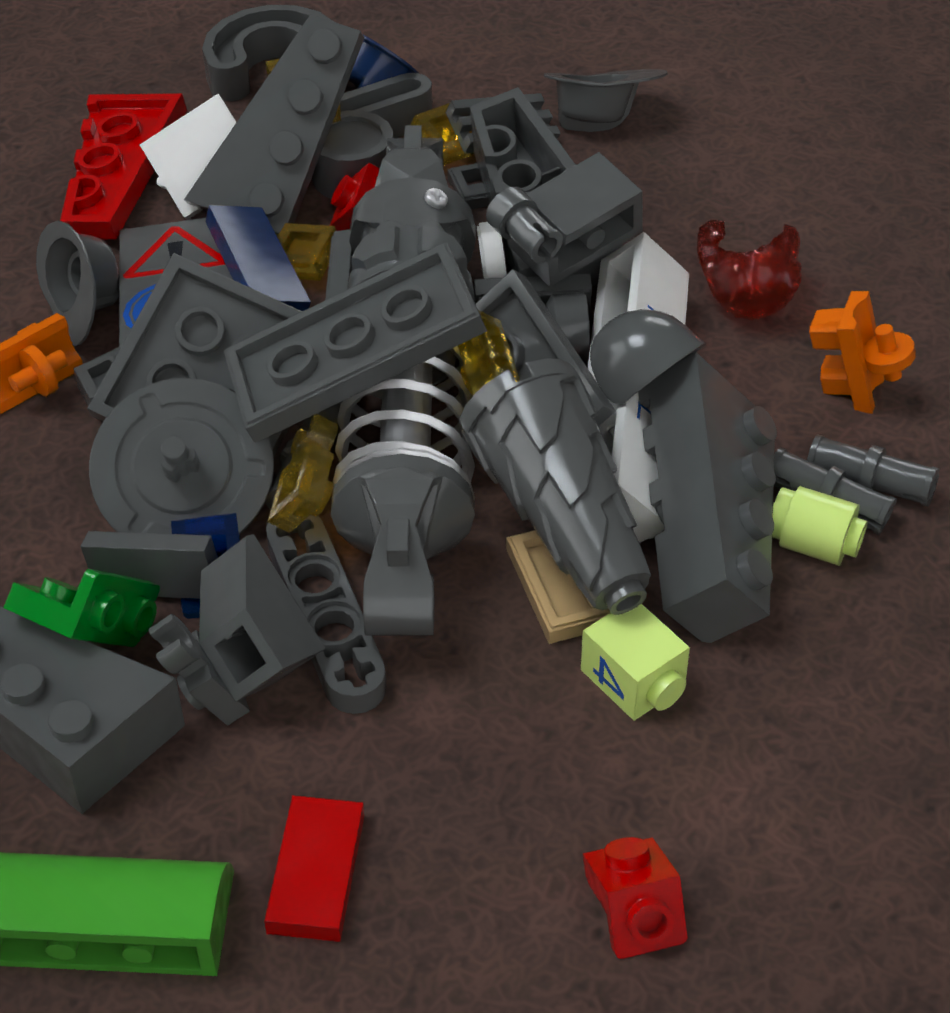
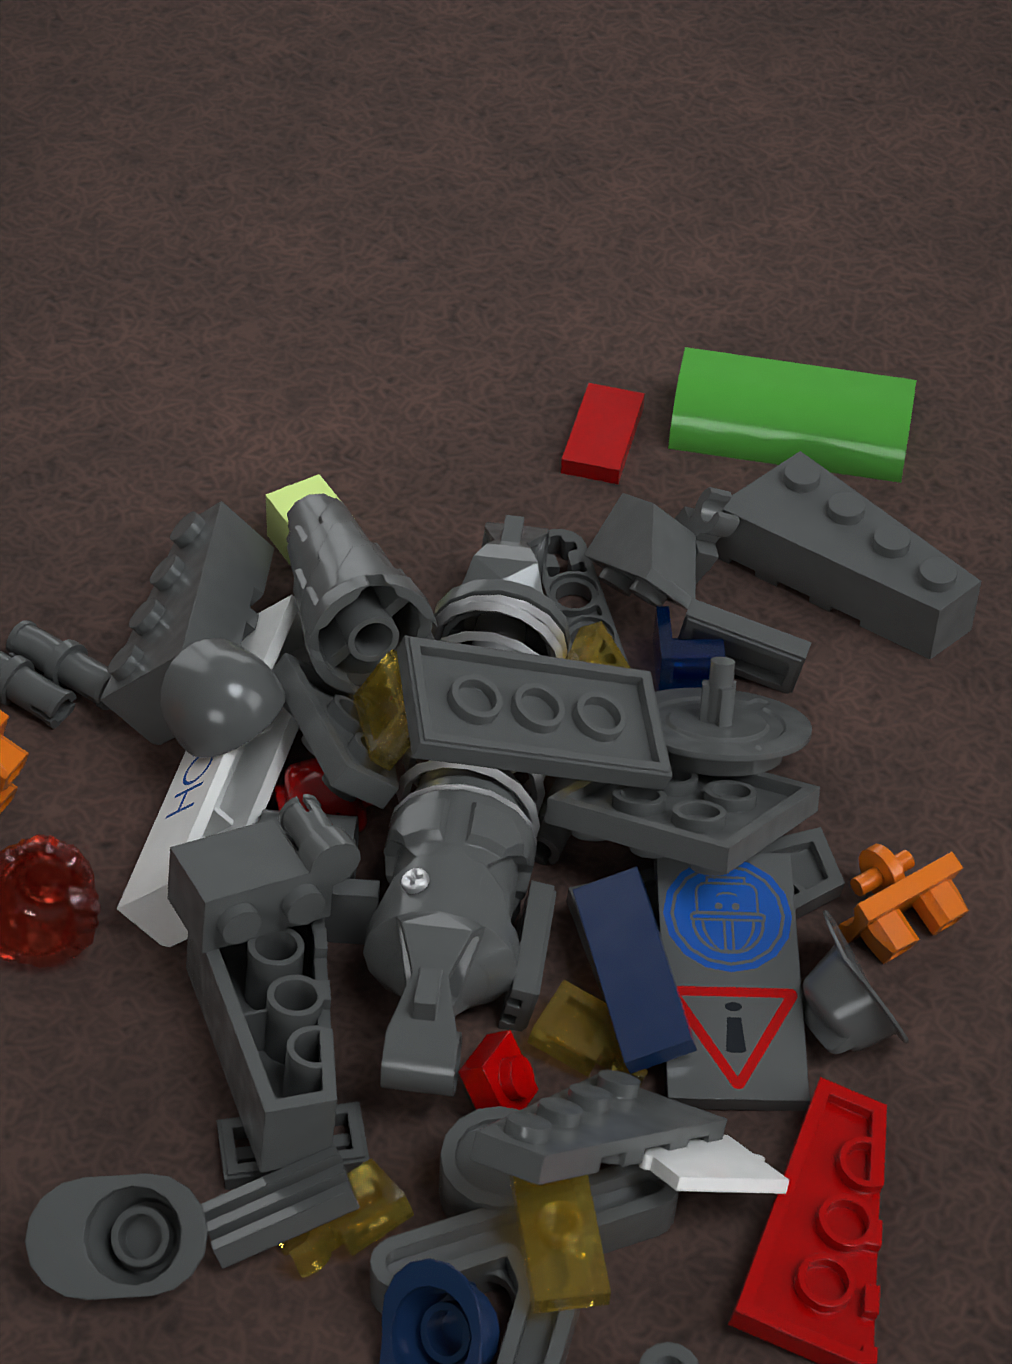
camera: 175 degrees left, 0 degrees up
green bracket [3,569,160,647] -> none
white tile [476,222,507,279] -> none
red bracket [583,837,688,959] -> none
yellowish green brick [772,486,868,566] -> none

